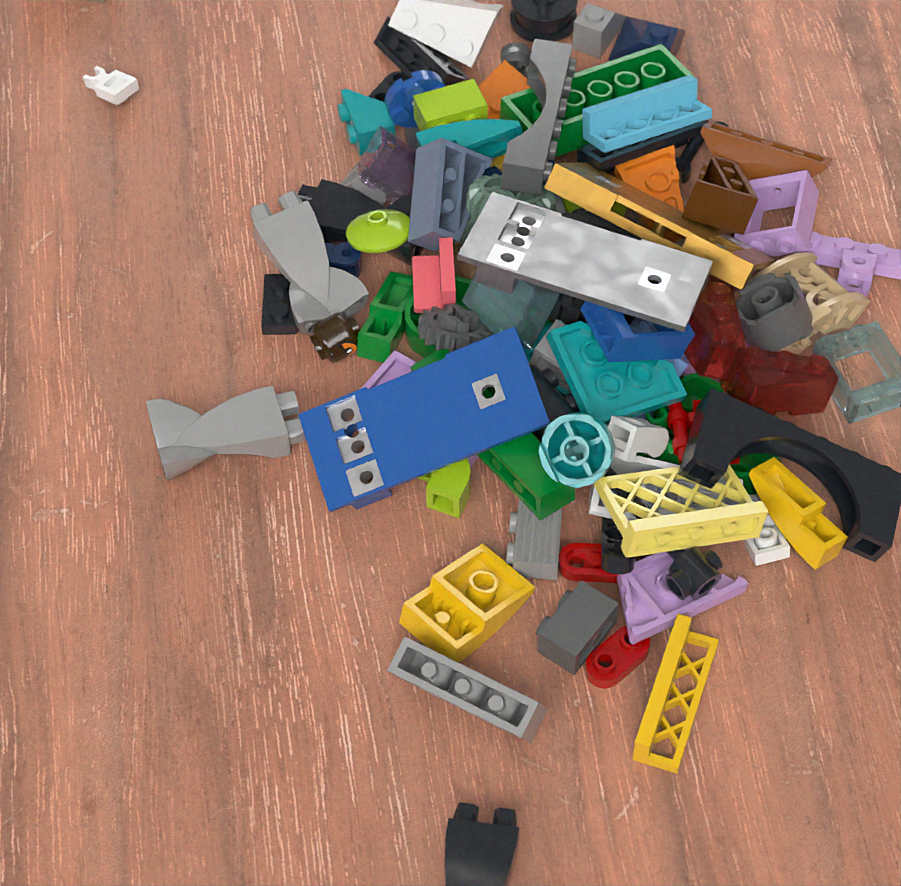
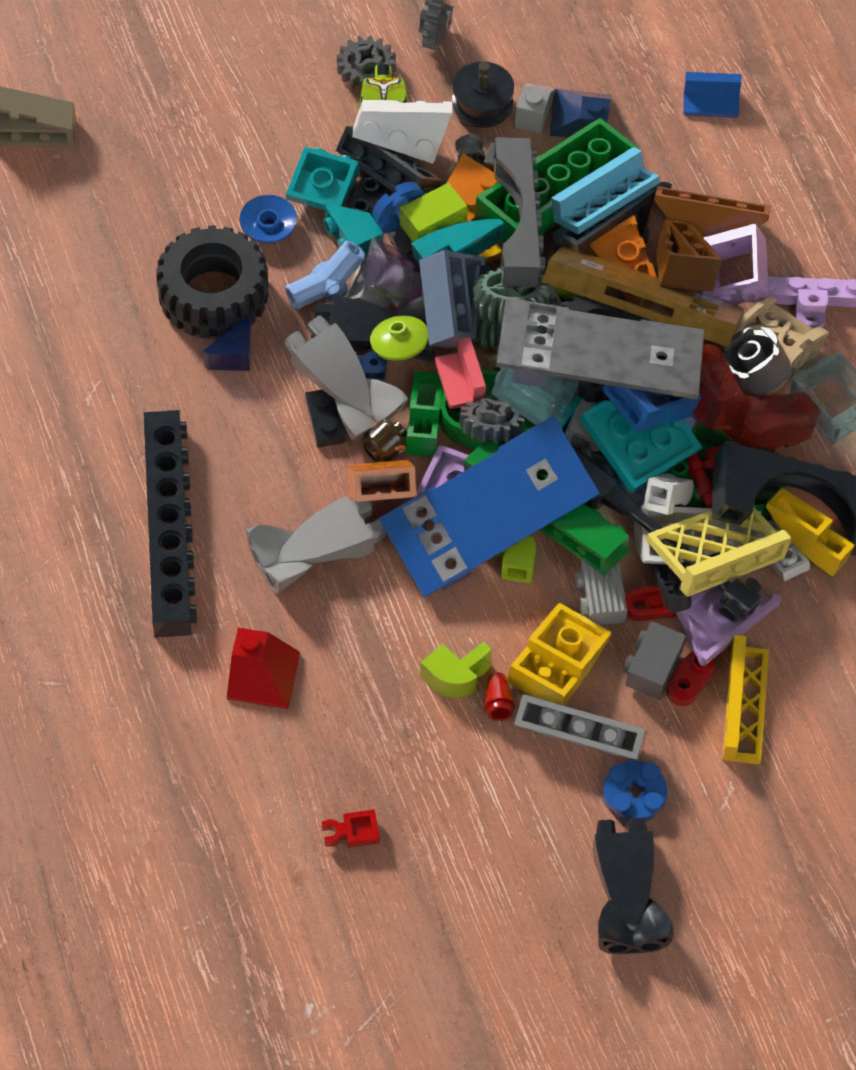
camera: 15 degrees left, 5 degrees up
white plate [83,66,140,105] -> none
teal cylinder [539,412,615,488] -> none
none -> black brick [143,410,197,638]
none -> black tyre [156,225,269,339]
none -> clear blue slope [203,317,252,371]
none -> red slope [227,627,300,709]
none -> blue dish [239,195,297,243]
none -> light blue piece [285,240,365,310]
none -> teal plate [286,146,359,210]
none -> red plate [321,809,380,848]
none -> orange brick [347,460,417,502]
none -> lime brick [420,641,492,698]
none -> red cone [484,672,515,721]
none -> blue plate [603,760,668,822]
none -> blue panel [683,72,742,118]

